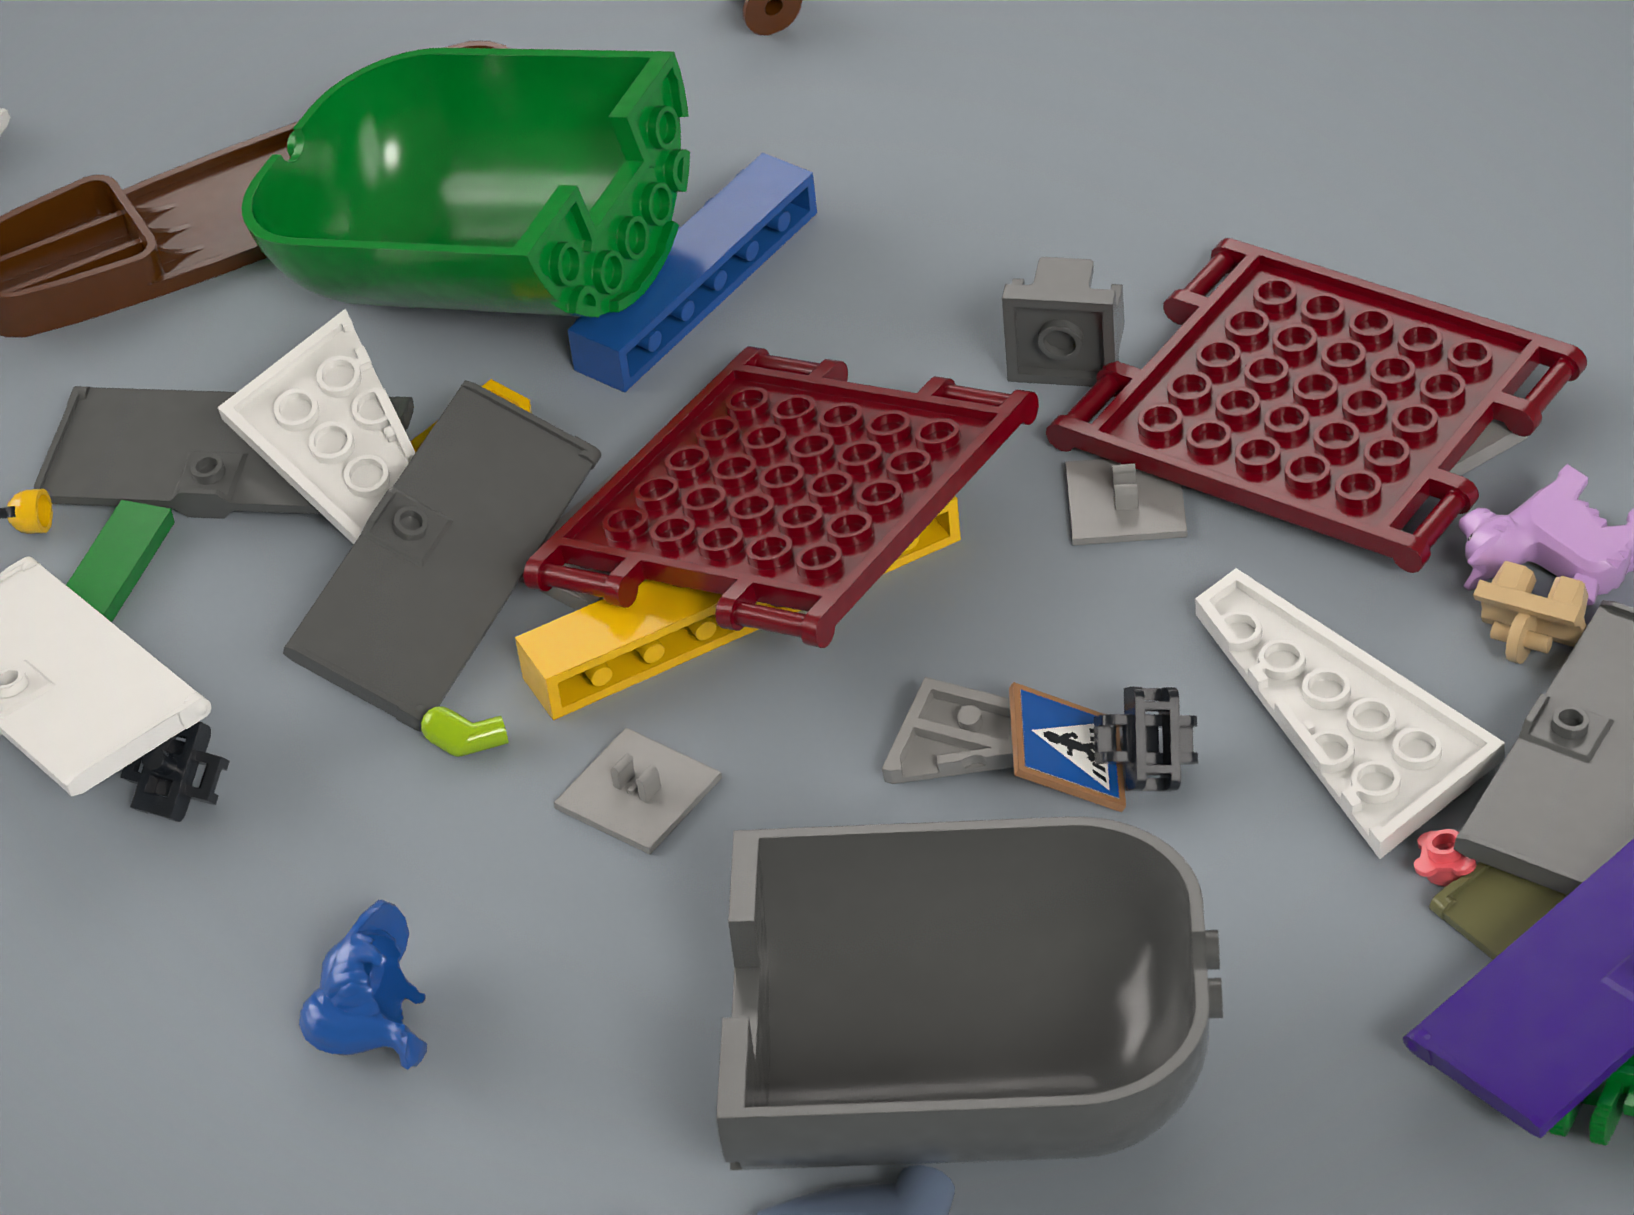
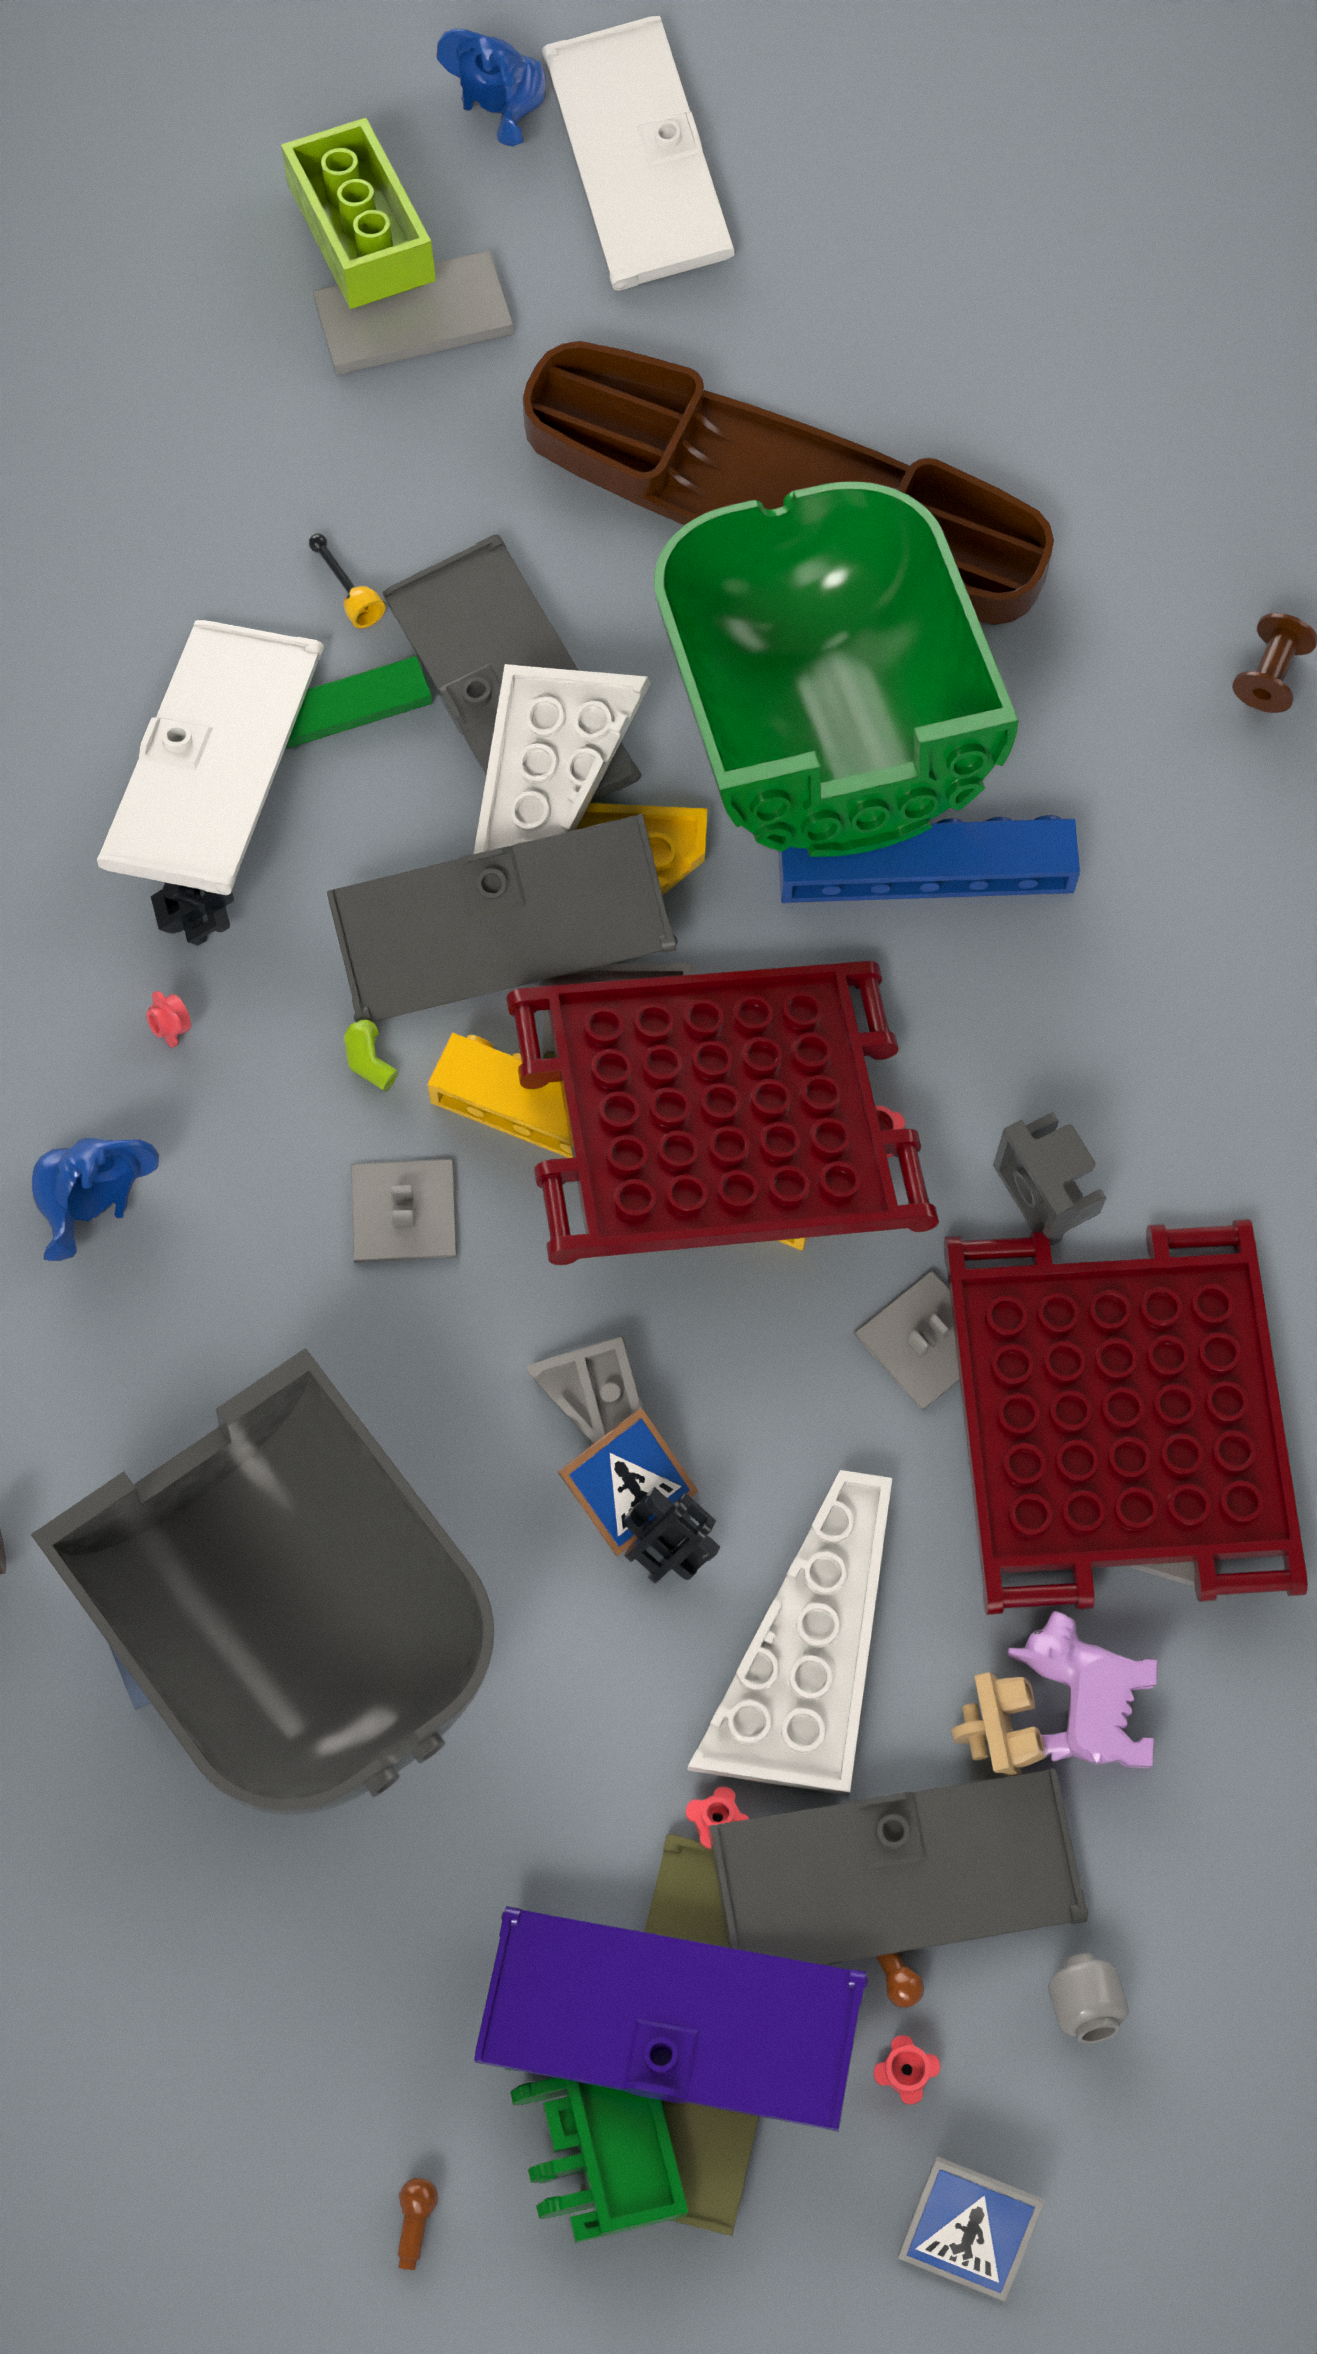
camera: 45 degrees right, 25 degrees up
none -> coral plate [146,991,191,1048]

